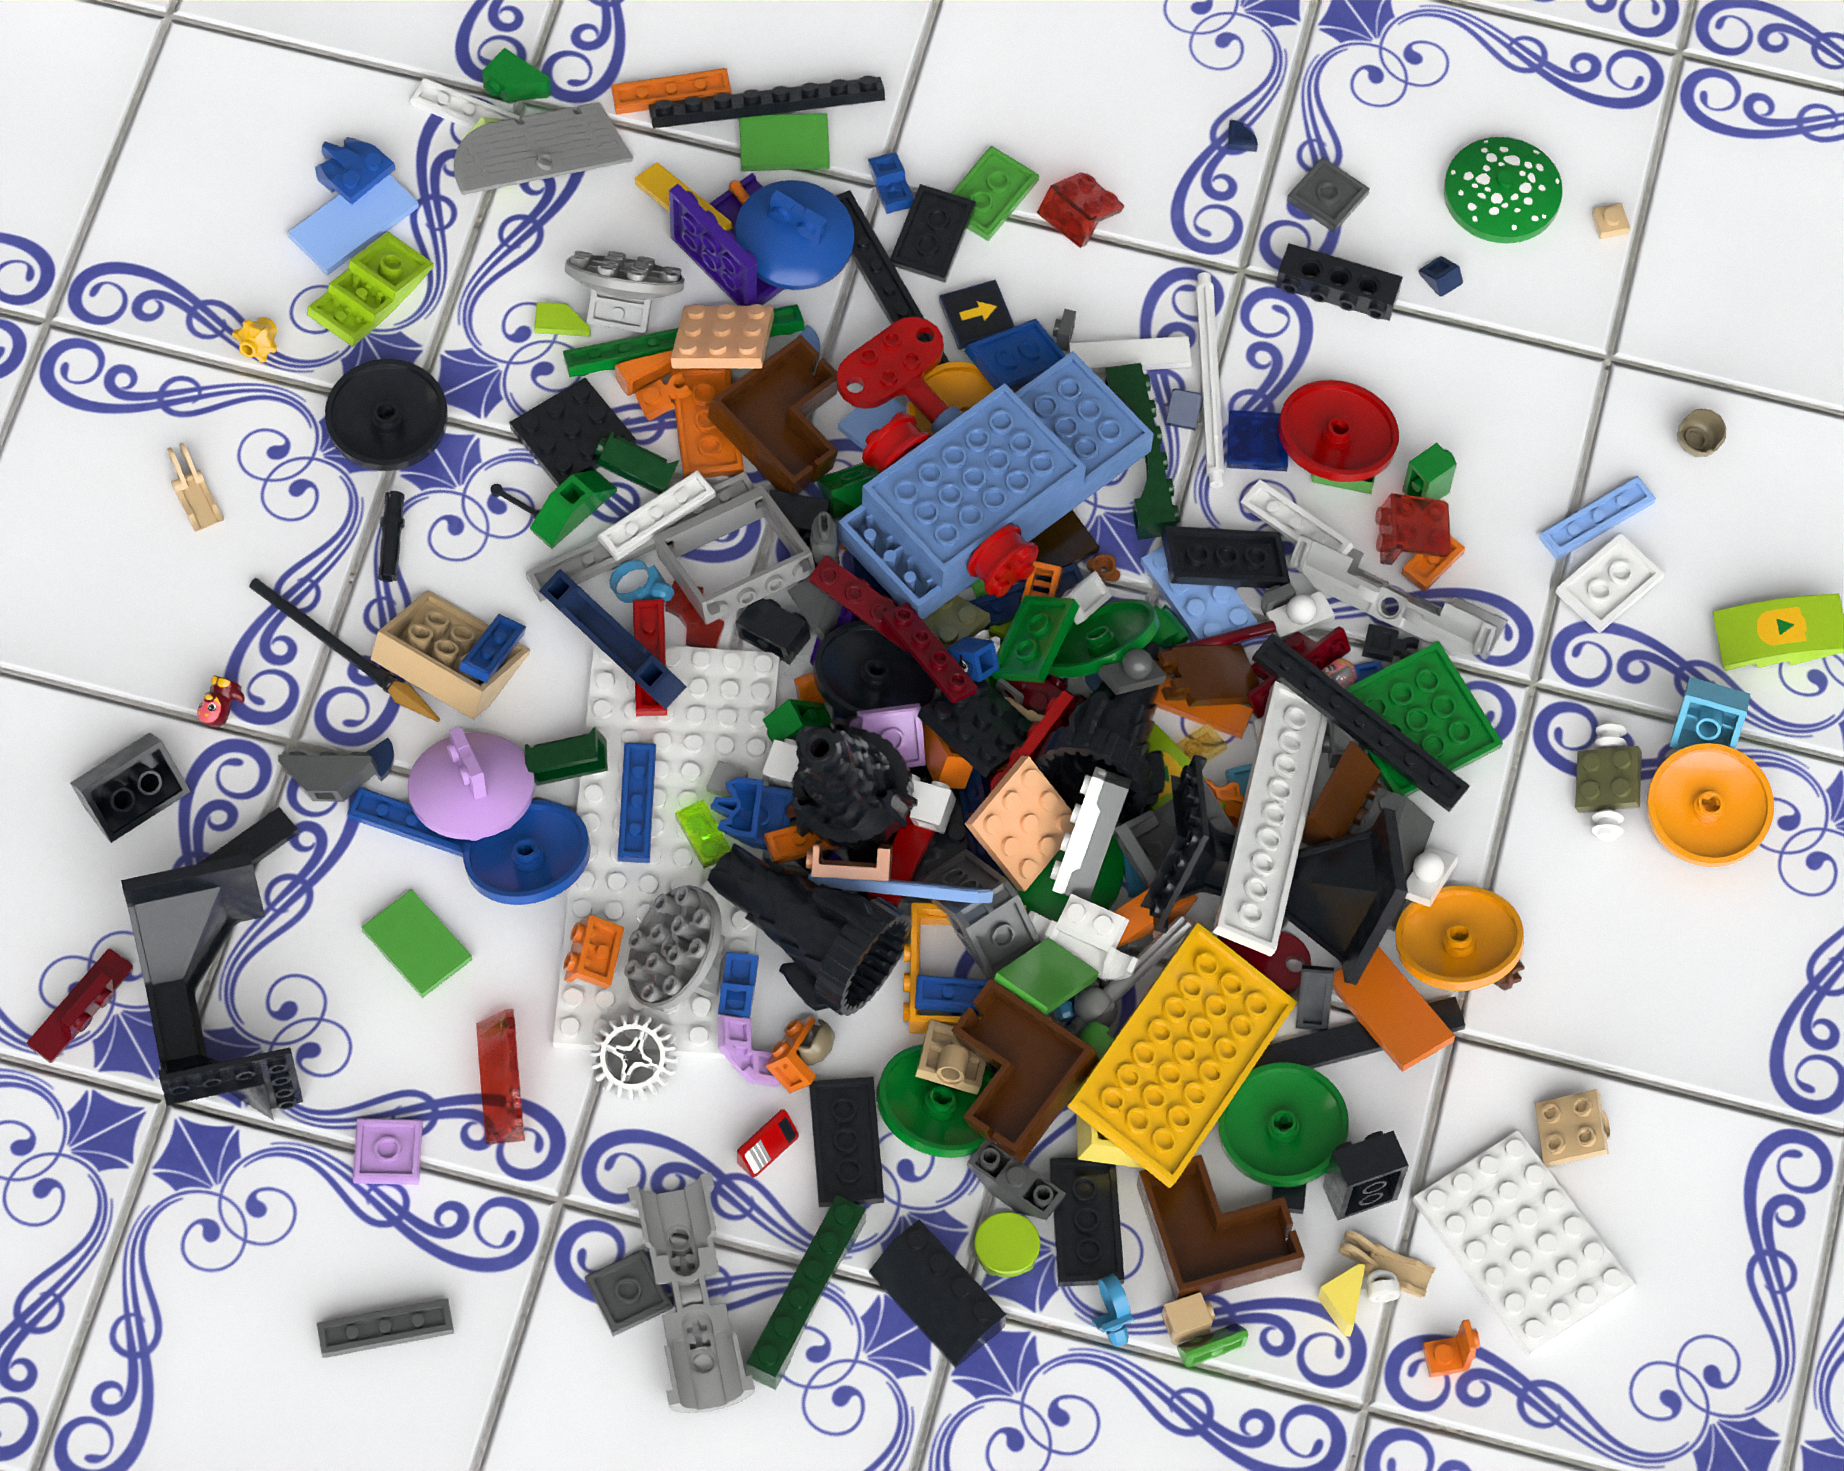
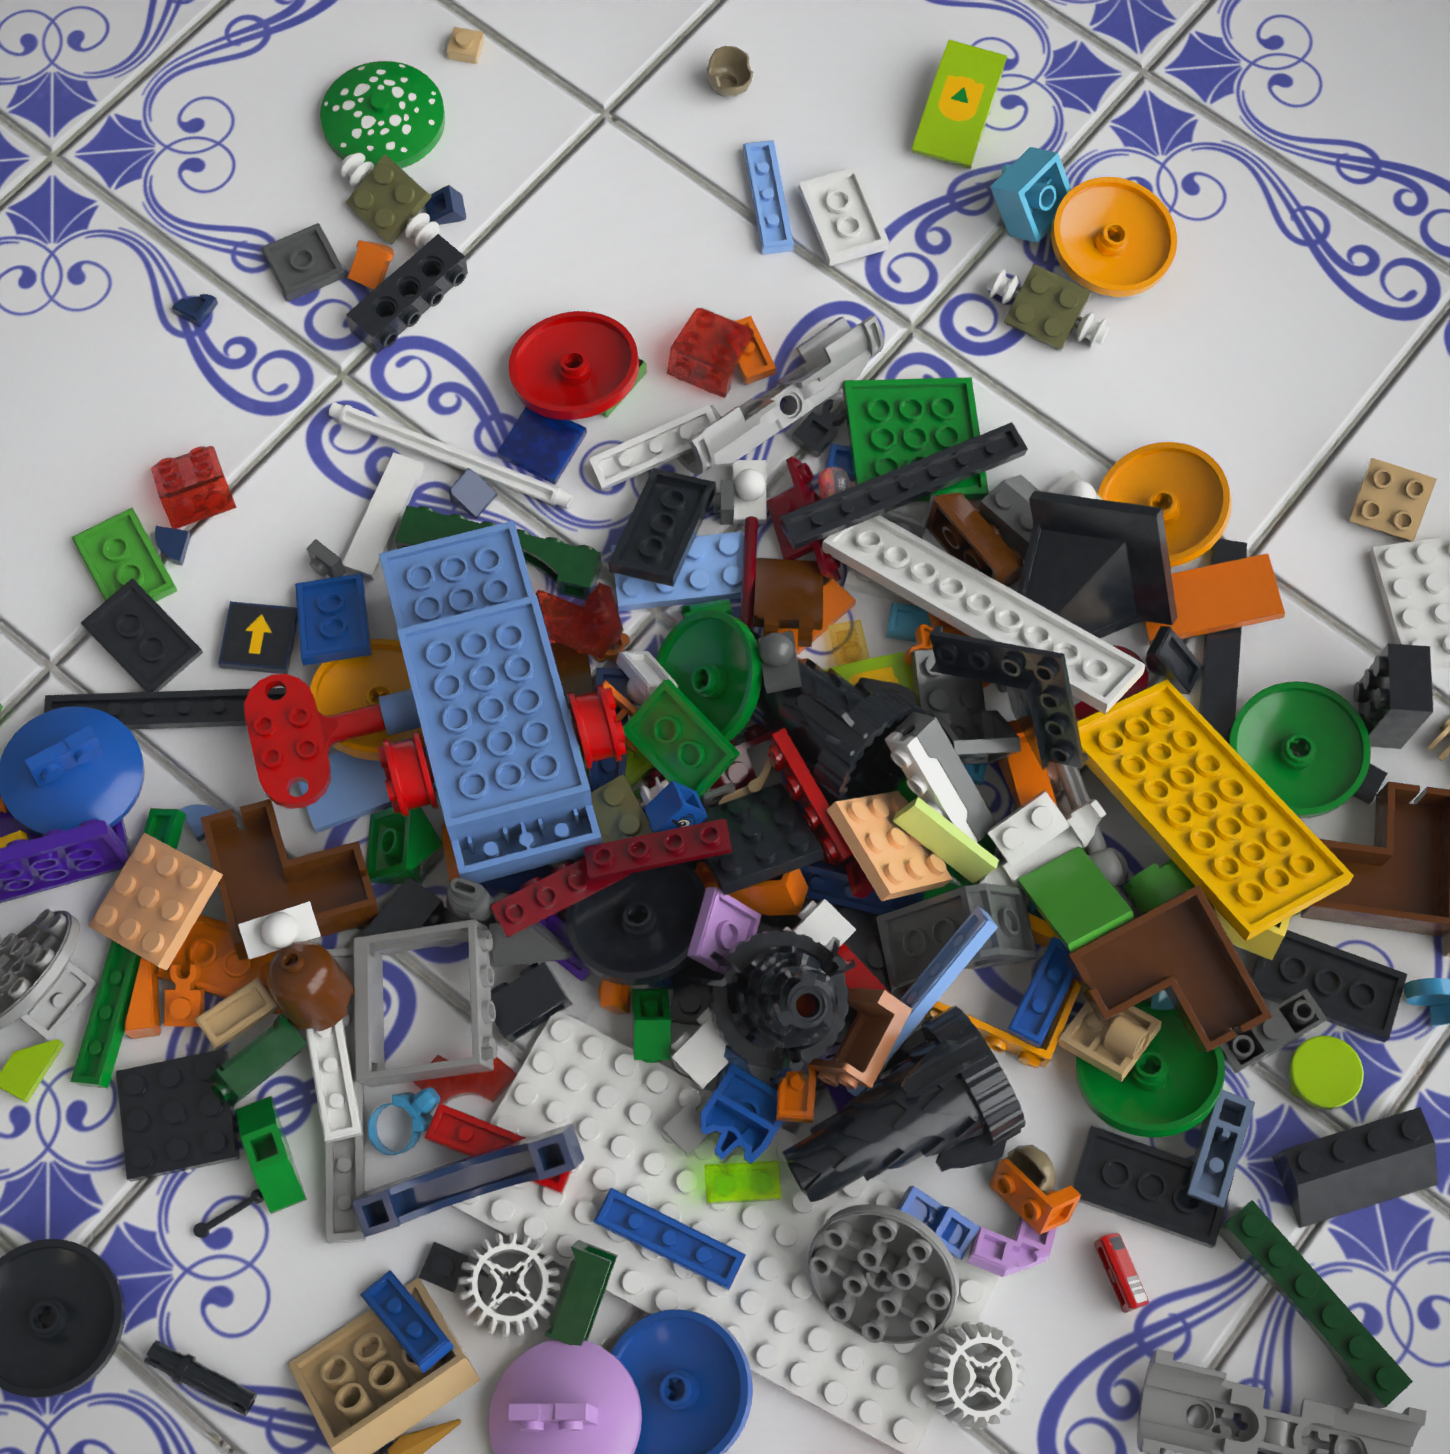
camera: 65 degrees left, 5 degrees up
orange bracket [563,915,624,989] -> none
blue slope [868,152,914,214] -> none
green brick [1402,442,1457,512] -> none
none -> dark blue tile [155,526,191,566]
none -> tan tile [195,978,278,1050]
none -> white tile [238,901,321,959]
none -> reddish brown cylinder [266,941,354,1031]
none -> olive plate [340,153,439,248]
none -> orange tile [348,240,395,290]
none -> black plate [419,1242,489,1297]
none -> white gear [458,1232,561,1338]
none -> clear red bracket [534,582,624,659]
none -> yellowish green tile [893,797,999,884]
none -> sand blue slope [1186,1090,1255,1208]

